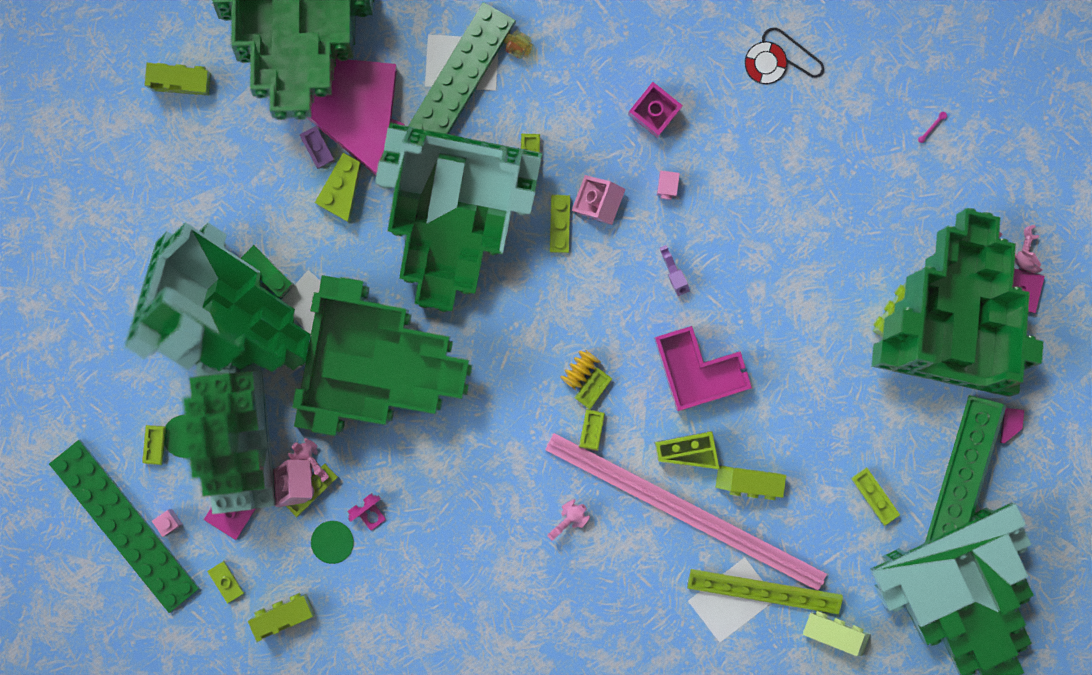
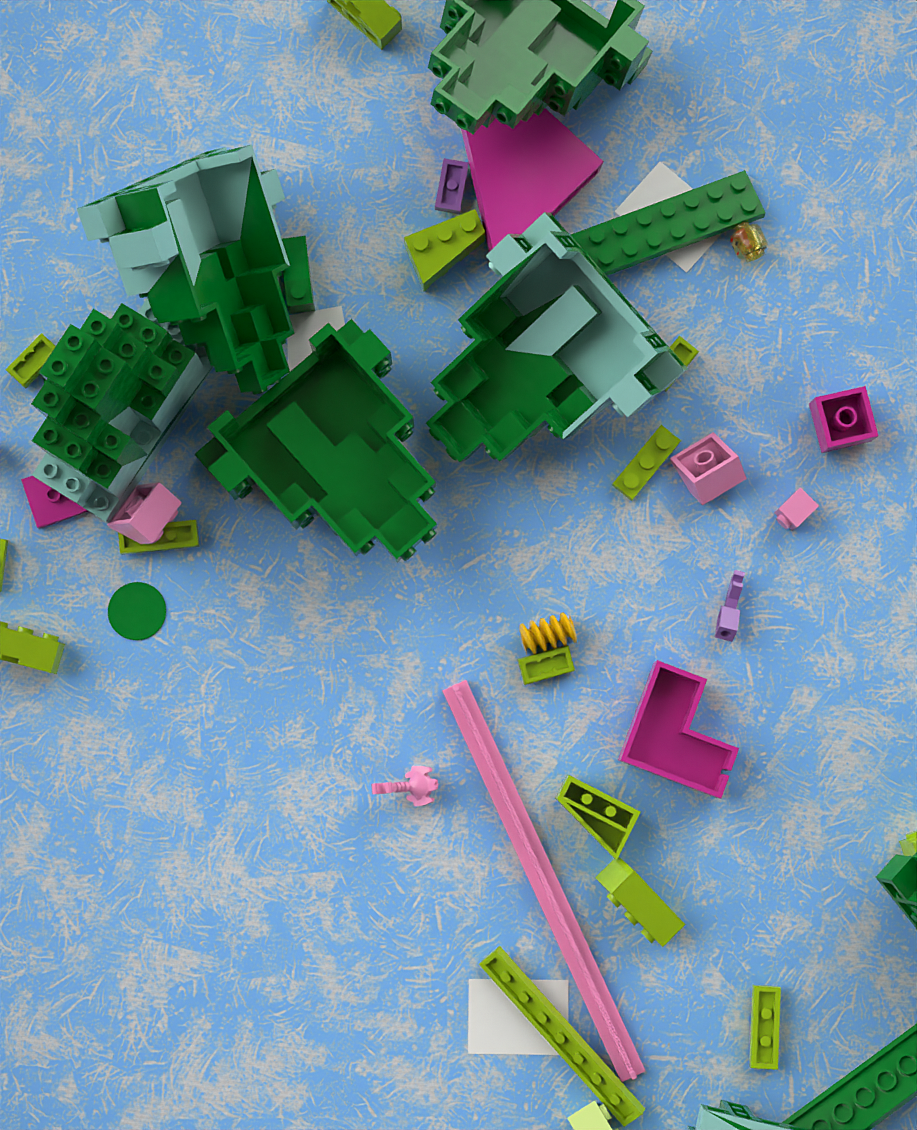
camera: 35 degrees right, 5 degrees down
bright pink piece [288,438,329,482] -> none
dark pink bracket [347,493,385,530] -> none
lime plate [579,409,605,451] -> none

